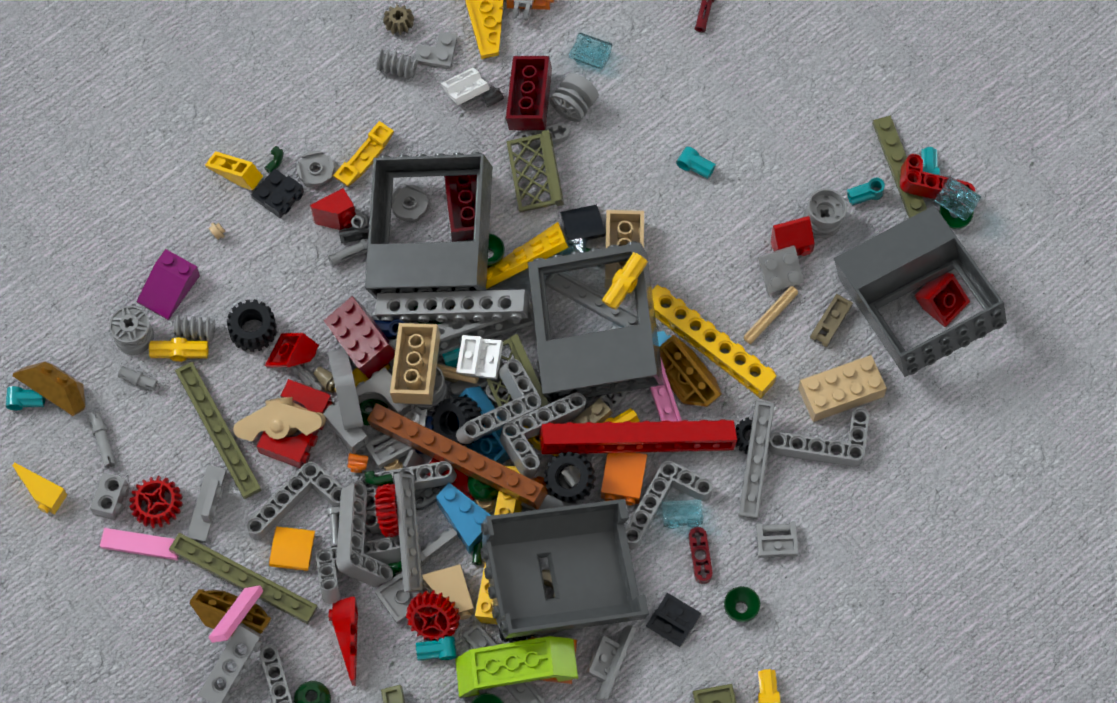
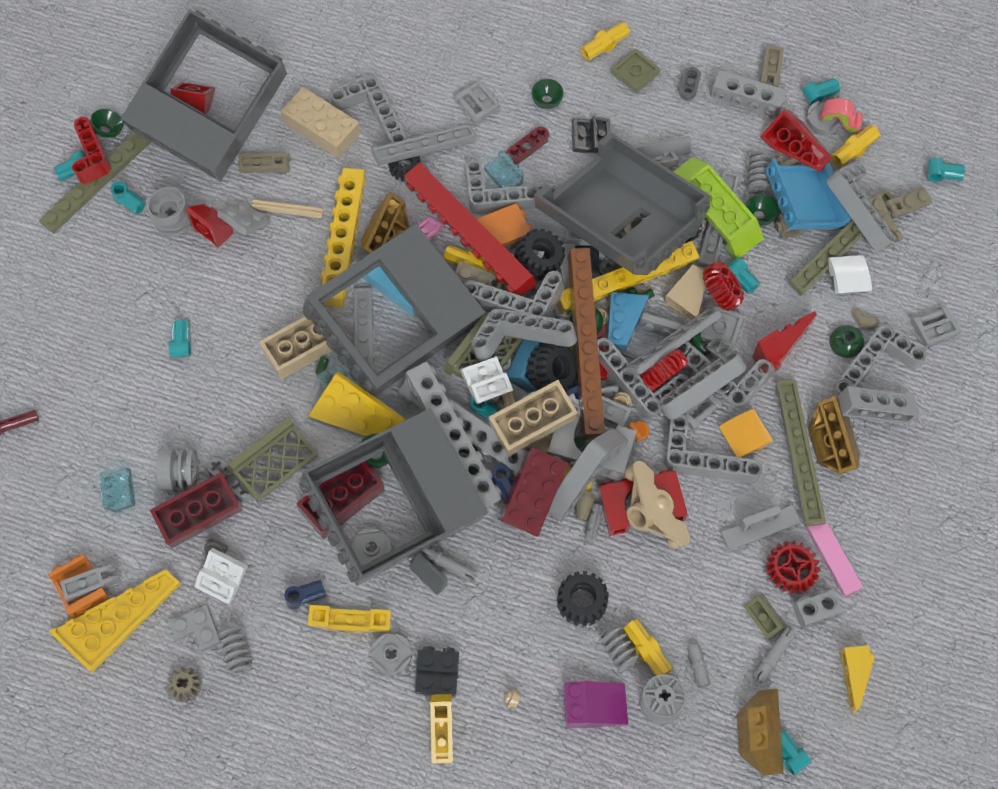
camera: 125 degrees left, 0 degrees up
olive plate [175,362,262,499] -> none
bright pink tile [209,586,263,643] -> none
dark green arm [264,146,284,174] -> none
red slope [265,333,319,368] -> none
red slope [310,188,356,230] -> none
light grey pin [351,213,369,229] -> none
dark green arm [364,471,393,486] -> none
black slope [560,204,606,244] -> none
yellow piece [602,252,648,310] -> none
clear light blue bracket [934,176,981,221] -> none
none -> dark blue piece [284,580,326,609]
none -> olive slope [743,594,787,639]

